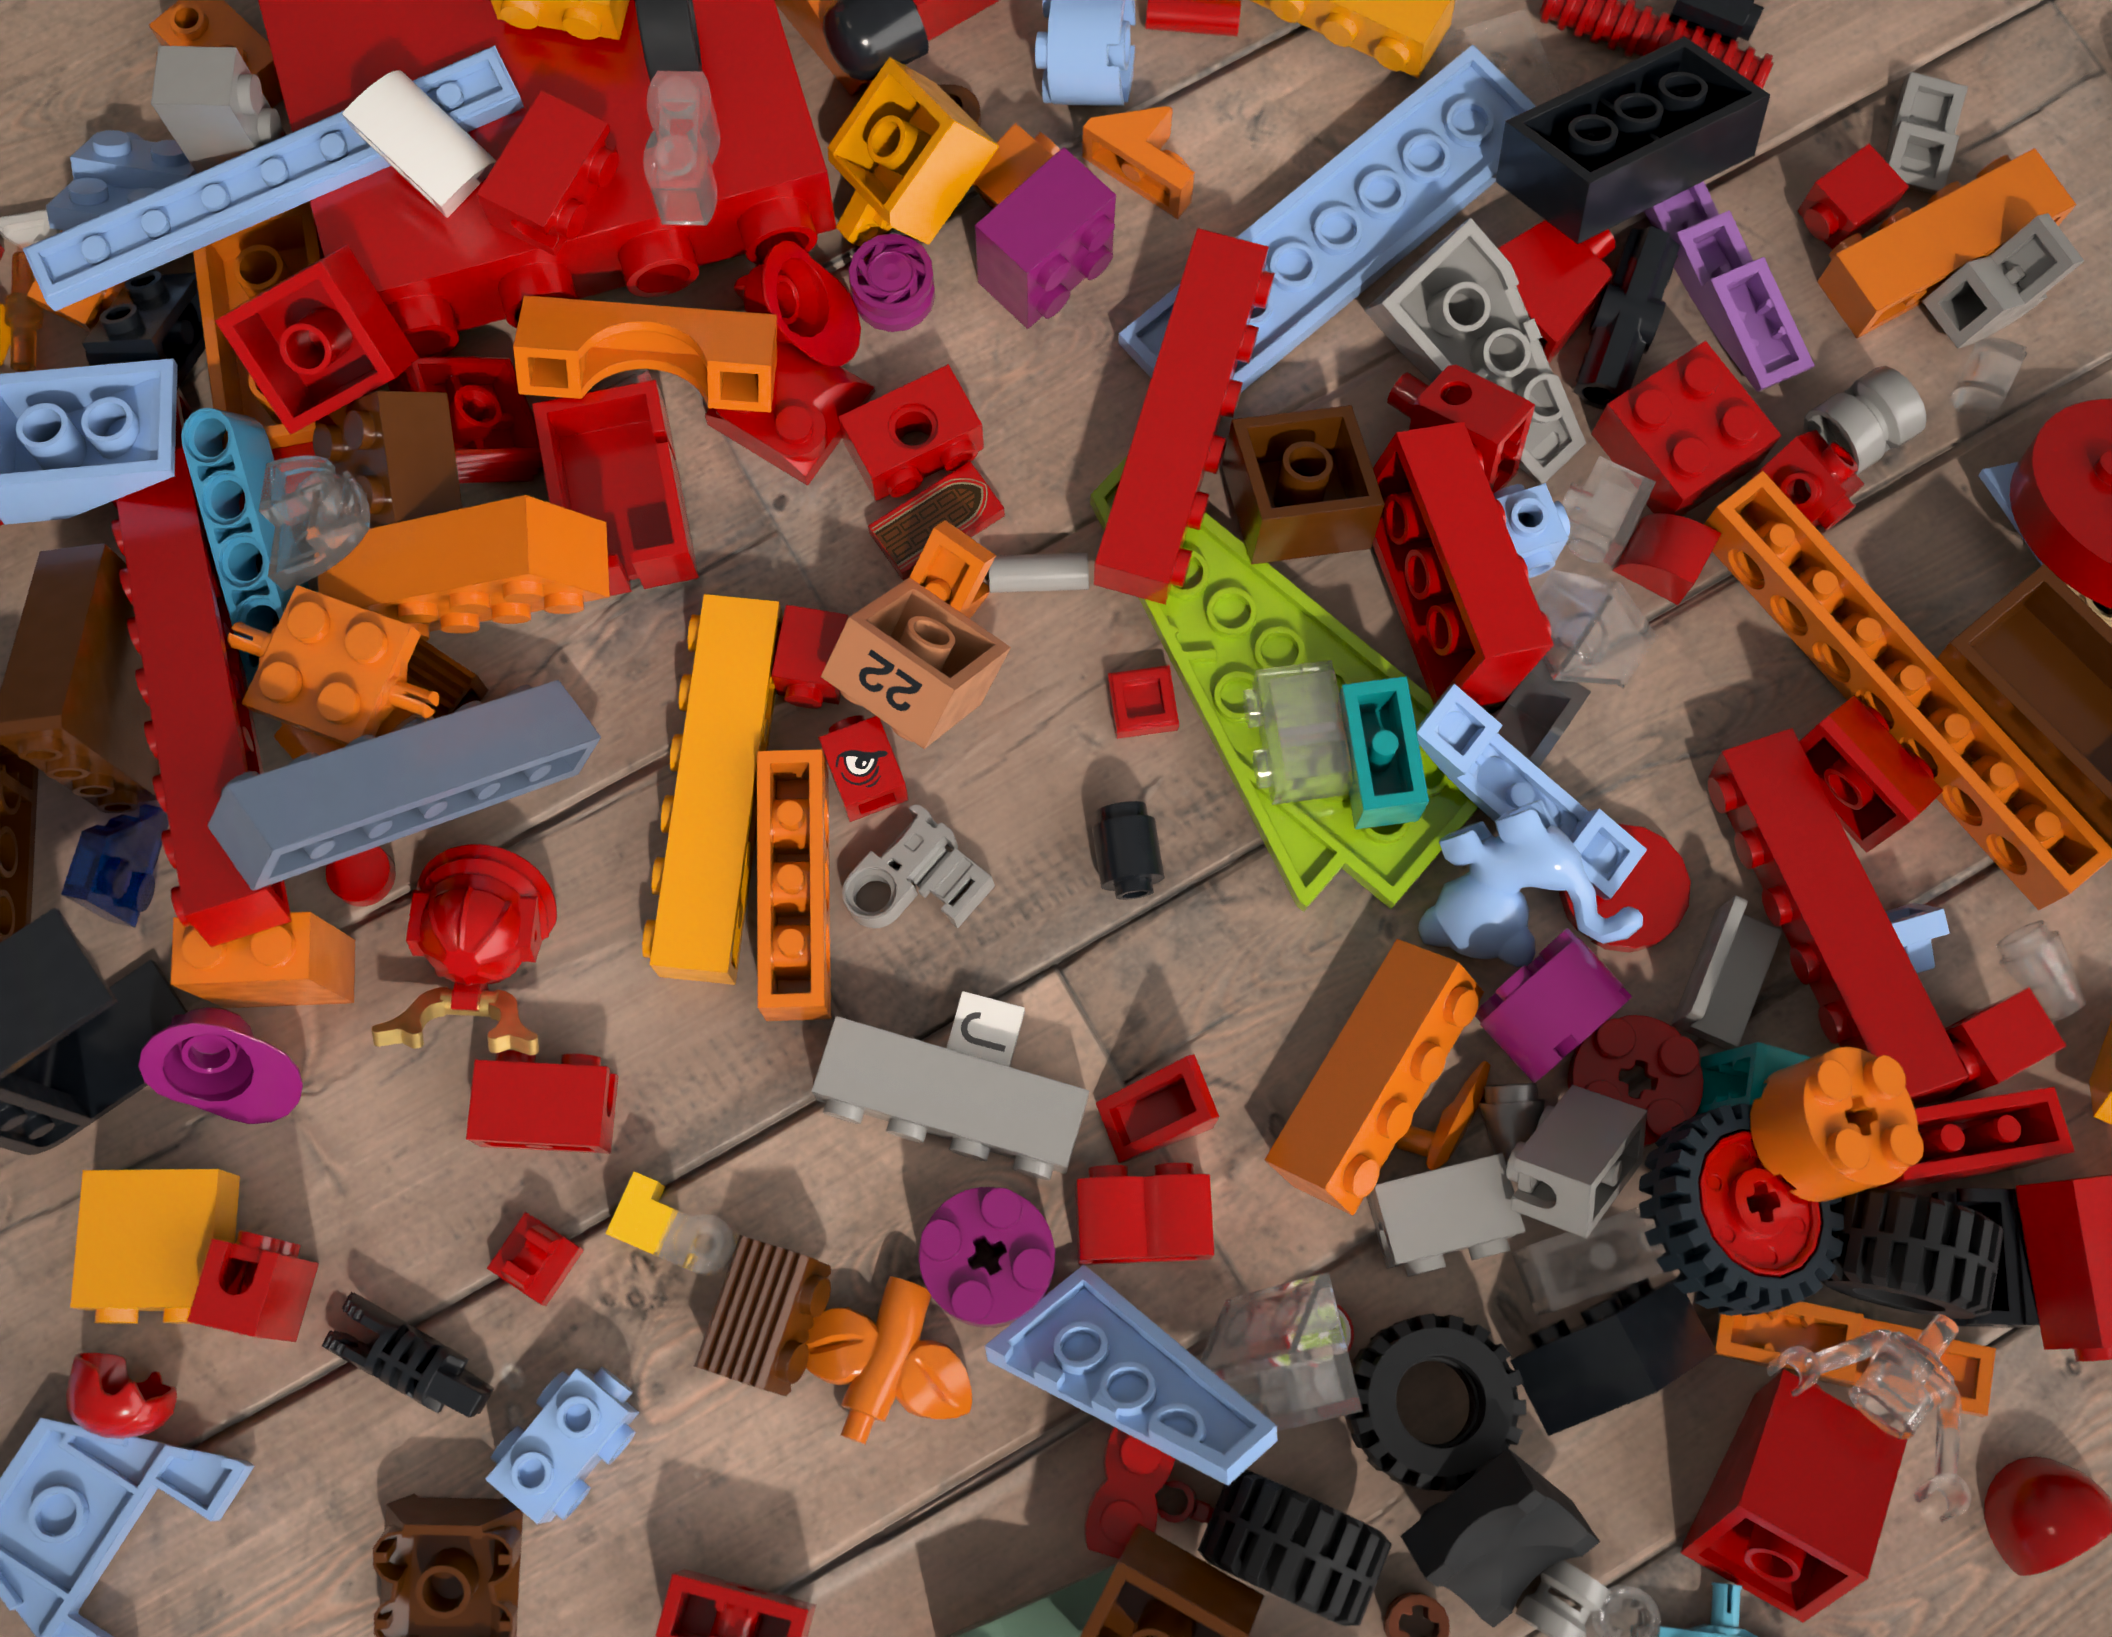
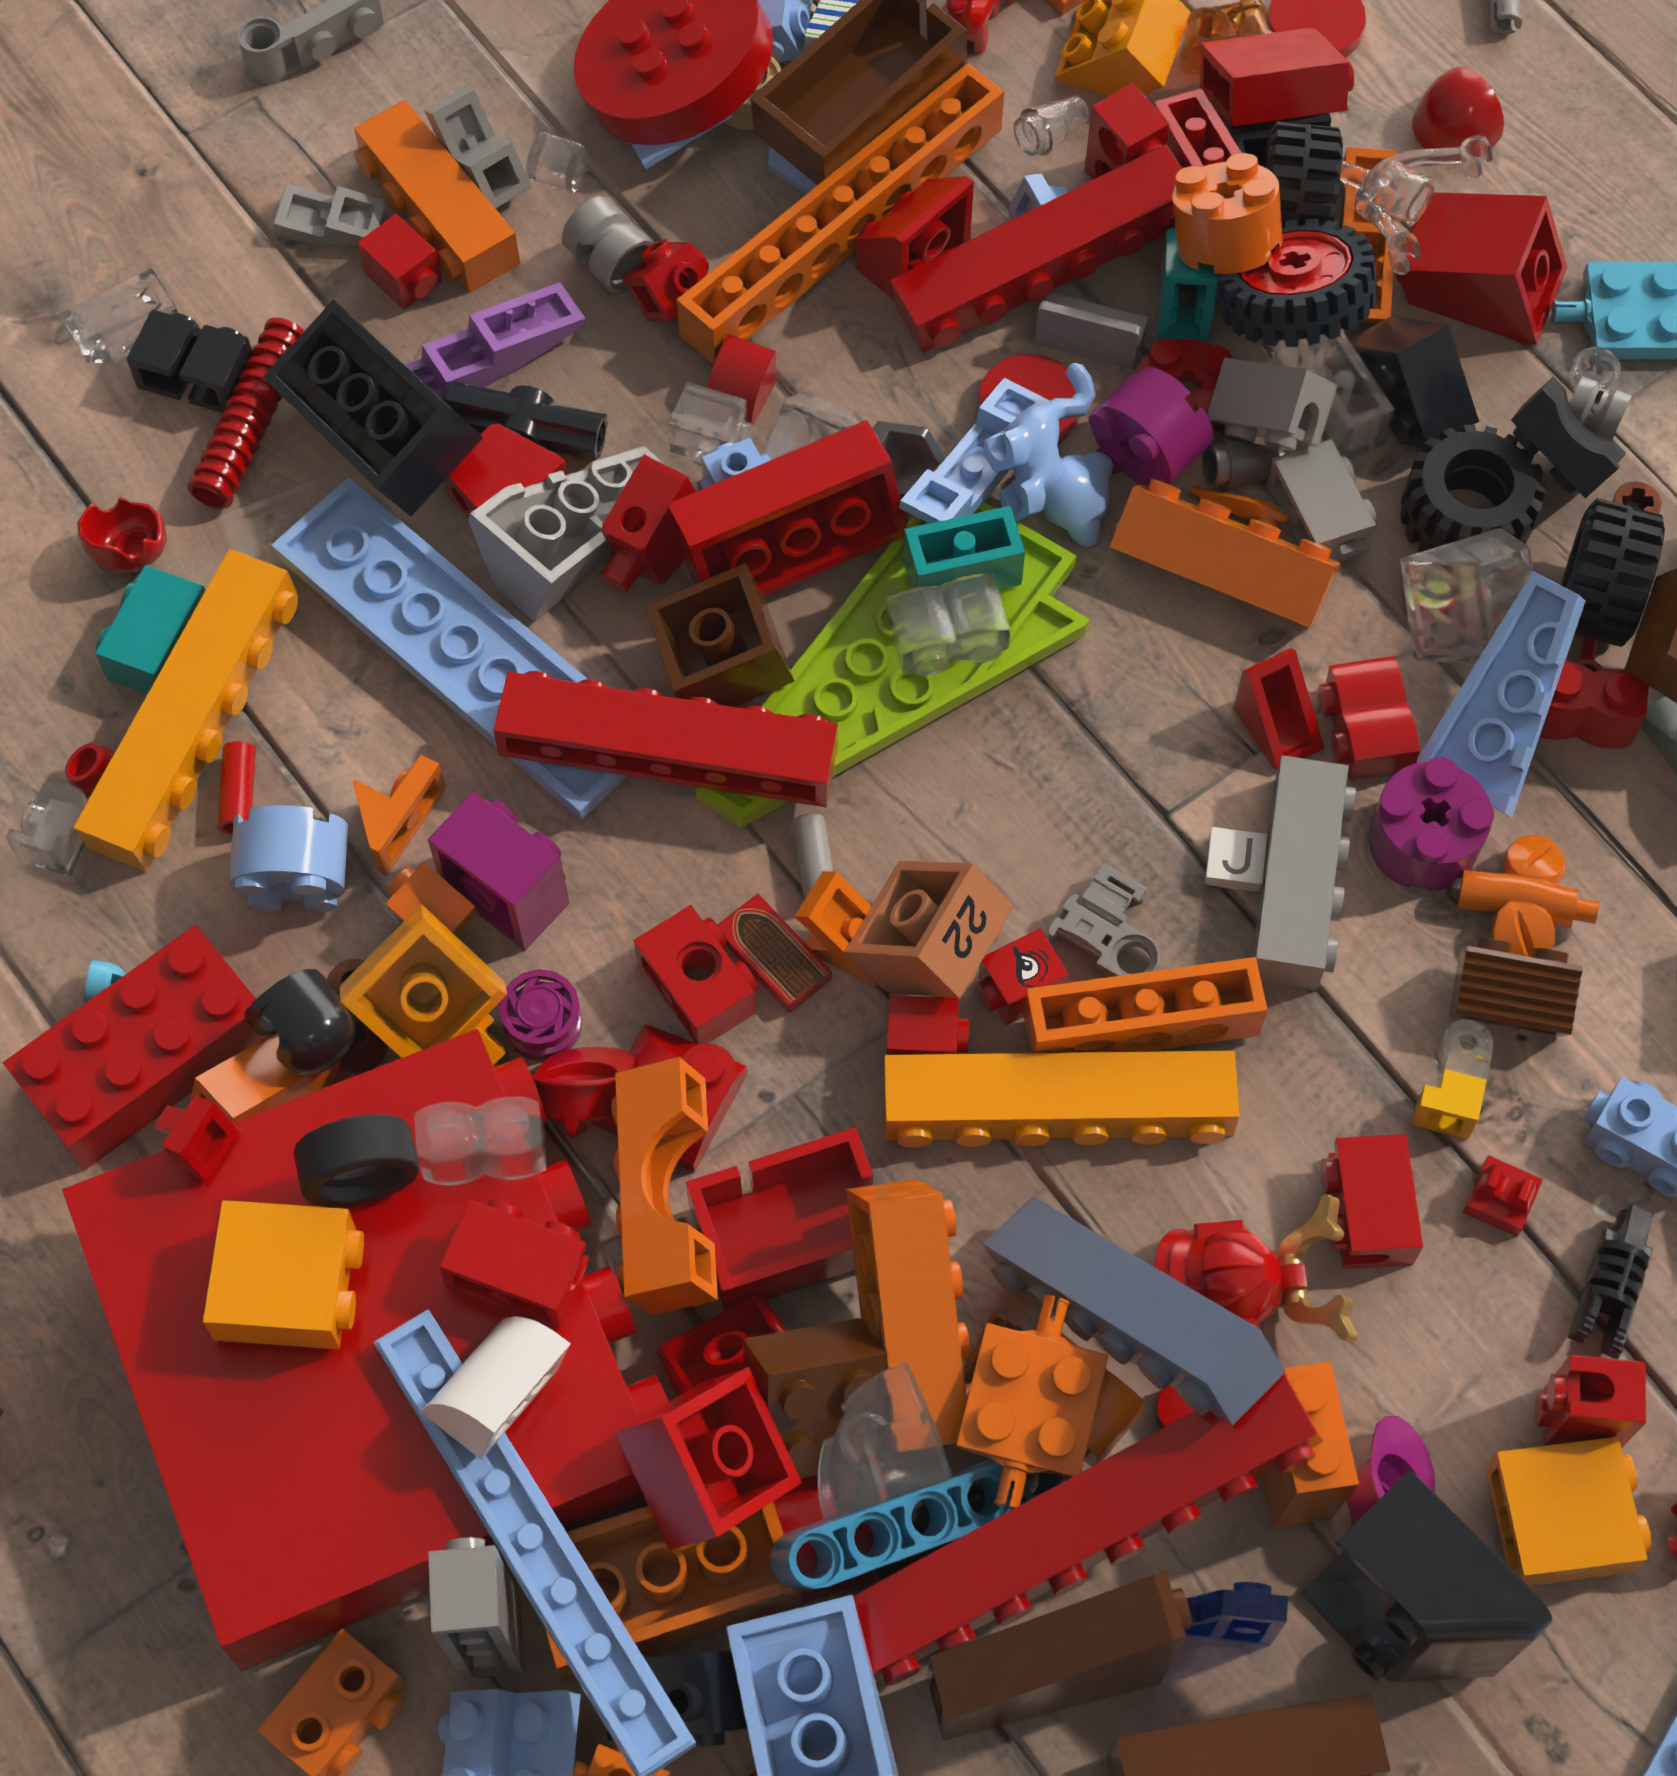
camera: 95 degrees left, 10 degrees down
black brick [1092,801,1165,900] -> none
red tile [1107,665,1179,739] -> none
red brick [1591,340,1782,516] -> none

